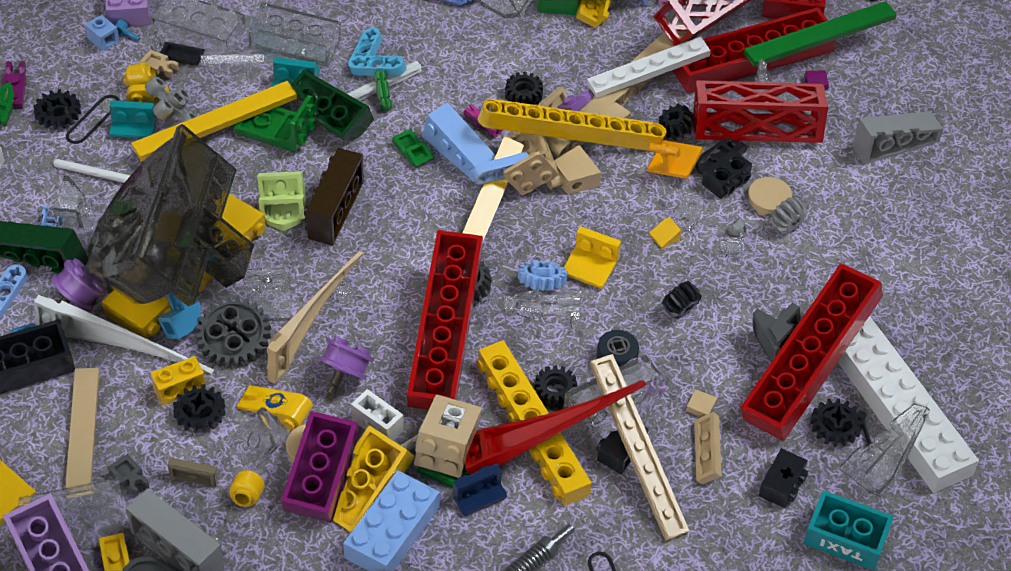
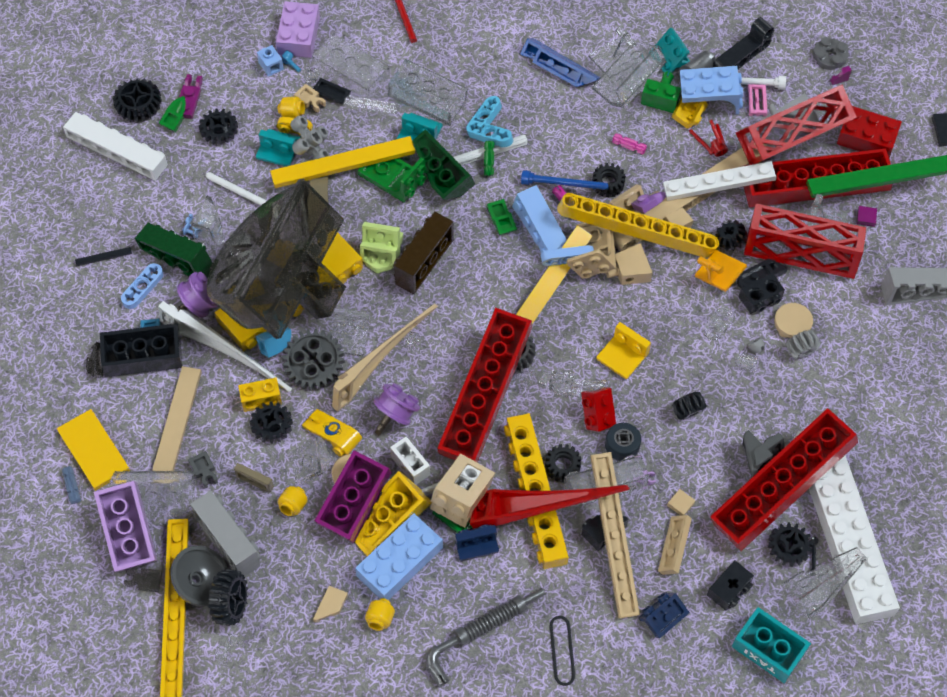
camera: 15 degrees right, 10 degrees up
black piece [66,95,120,144] -> none
light blue gear [518,260,567,291] -> none
yellow slope [649,217,681,249] -> none
none -> blue piece [521,170,608,190]
none -> red bracket [581,387,616,432]
none -> dark pink axle [612,133,647,154]
none -> dark blue bracket [638,592,690,639]
none -> red plant [689,119,728,157]

